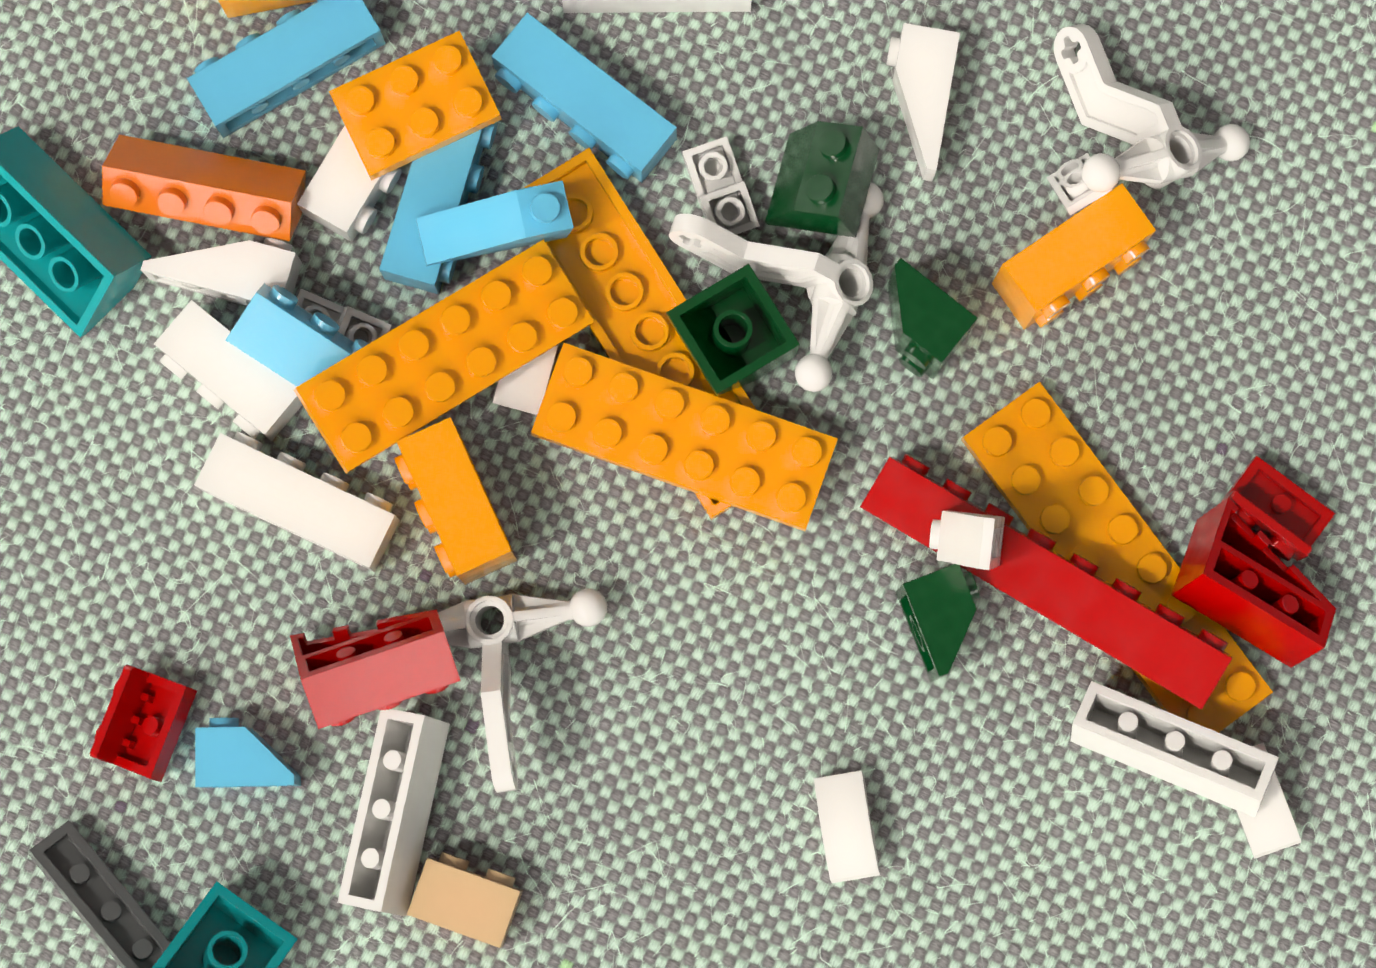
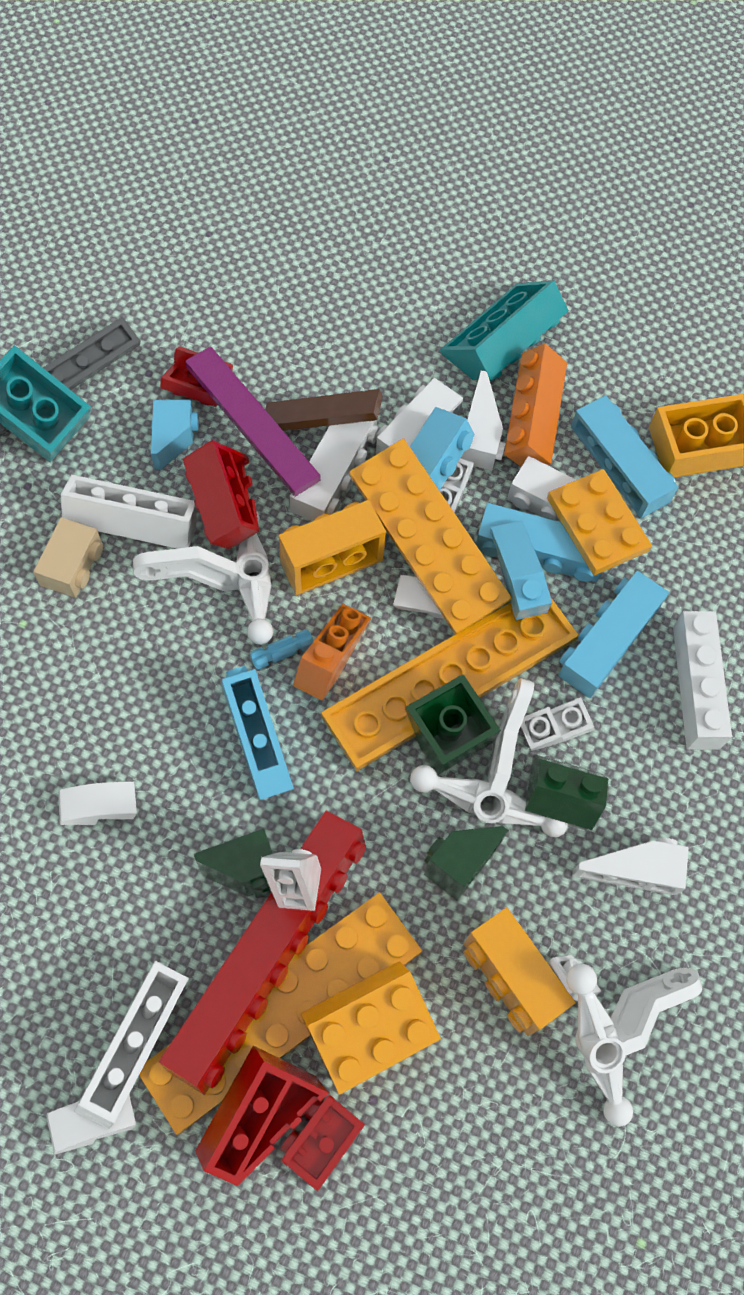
camera: 85 degrees right, 15 degrees down
light orange plate [531,343,838,531] -> none
none -> magenta tile [185,346,321,497]
none -> medium azure slope [221,666,294,800]
none -> medium azure axle [250,629,314,669]
none -> reddish brown tile [265,389,383,431]
none -> orange slope [293,604,371,701]
none -> light orange brick [300,961,441,1095]

